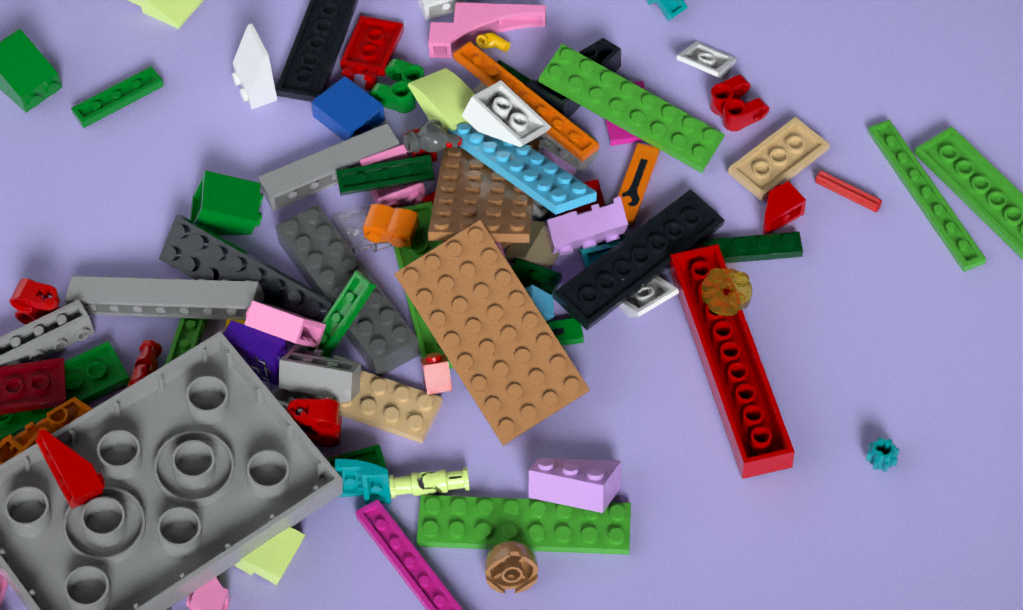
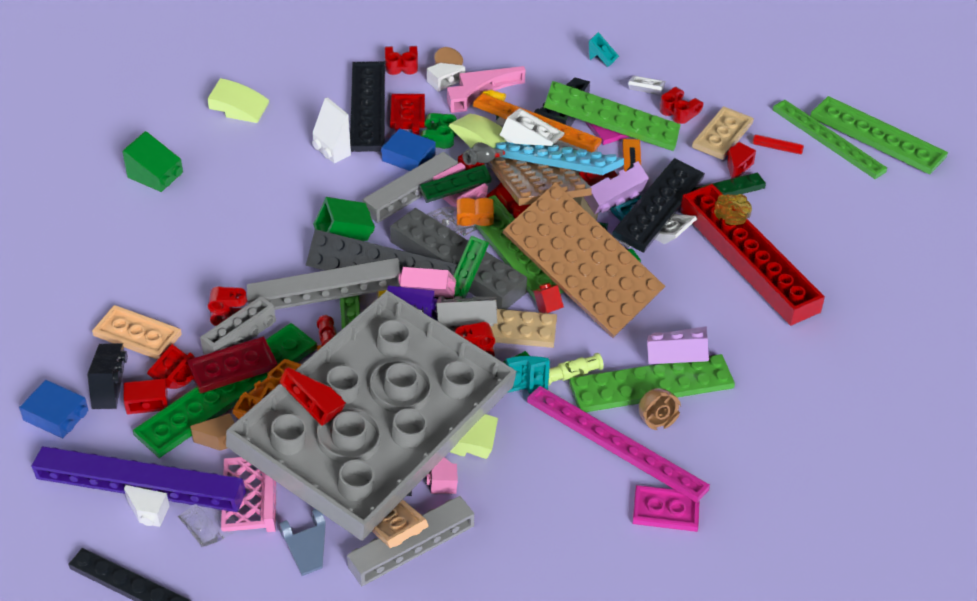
camera: 20 degrees left, 10 degrees down
green plate [71,66,164,129] -> none
teal gear [866,437,899,472] -> none

